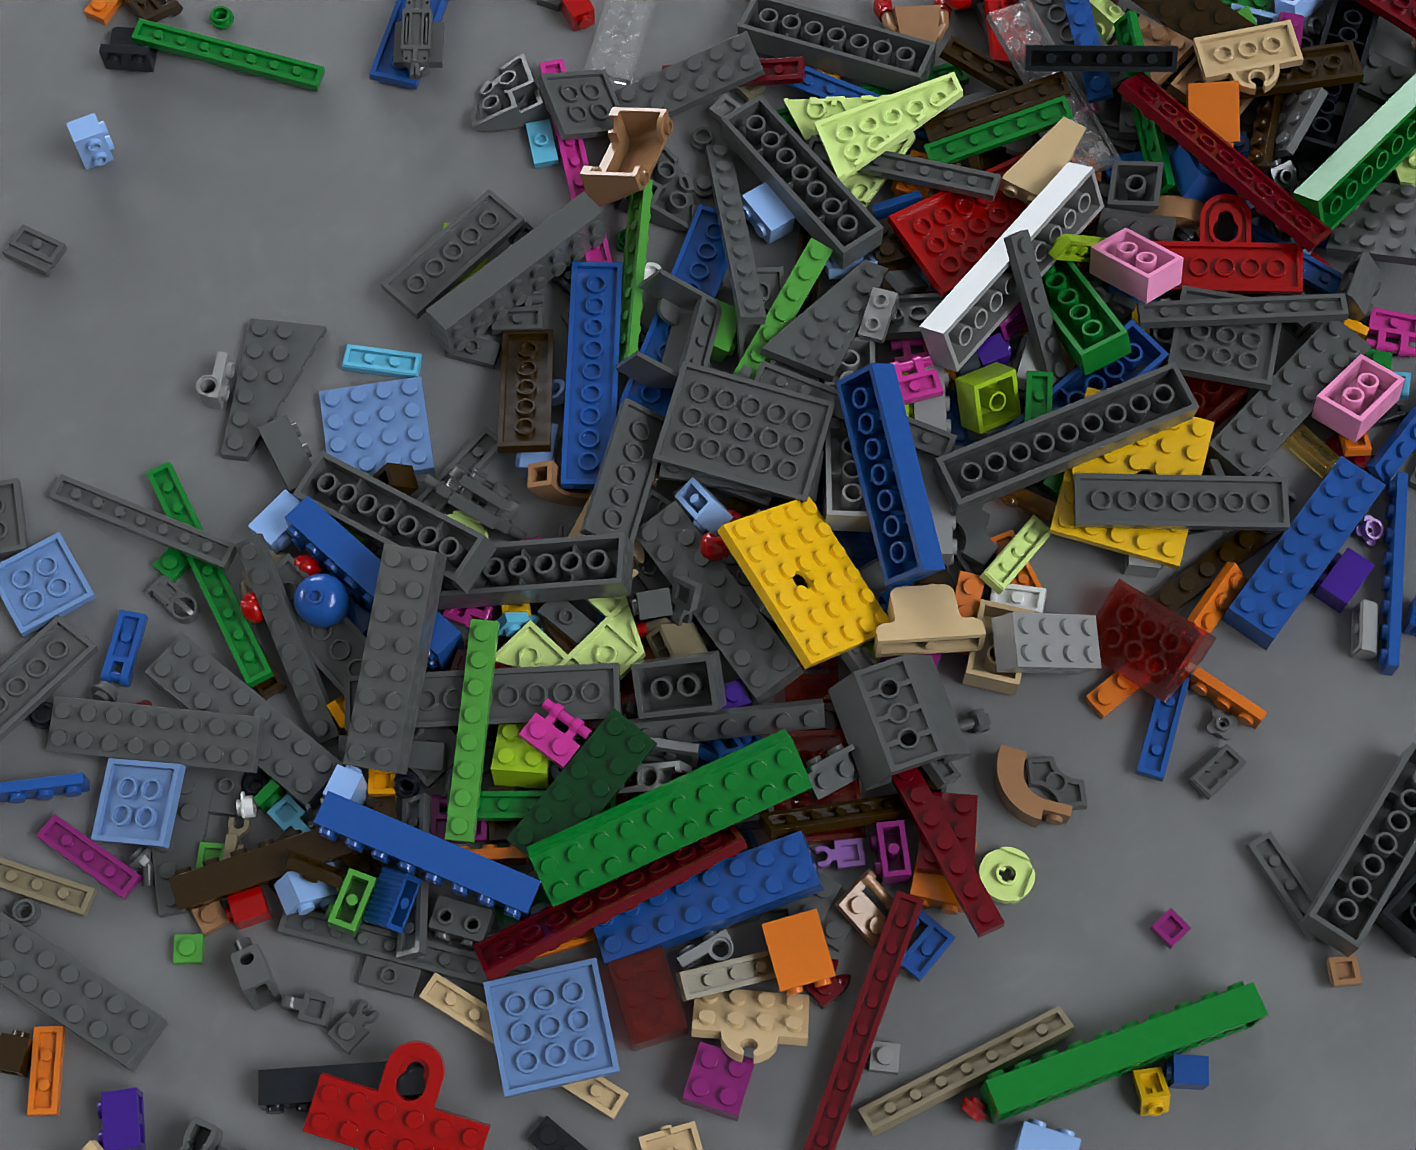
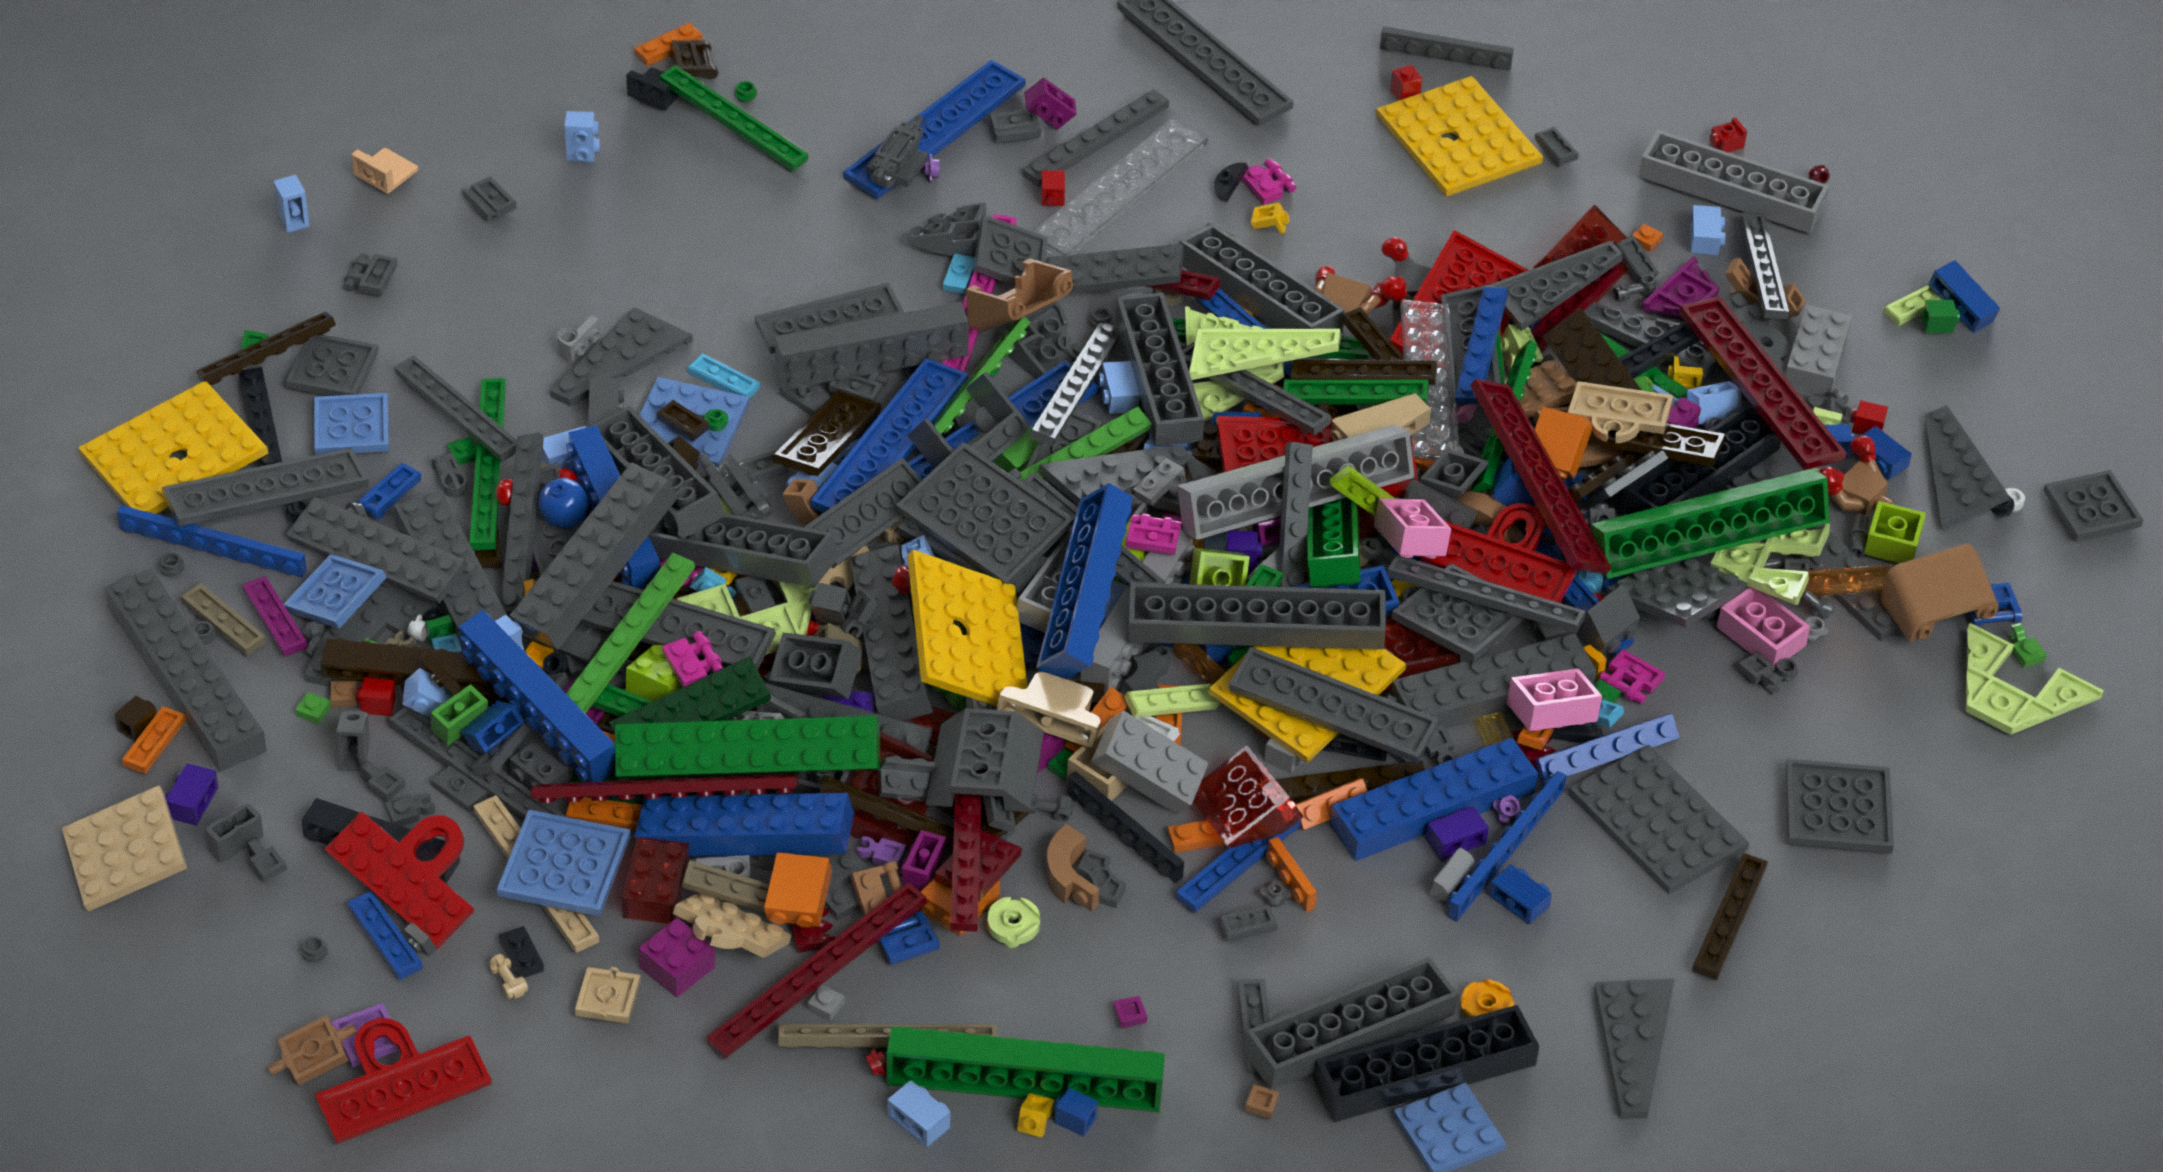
camera: 25 degrees right, 20 degrees down
black brick [1024,44,1178,72] -> none
none -> dark brown plate [657,400,709,442]
none -> green plate [704,409,728,431]
none -> medium lavender plate [924,155,939,182]
none -> green plate [1048,748,1073,783]
none -> black plate [1067,771,1184,883]

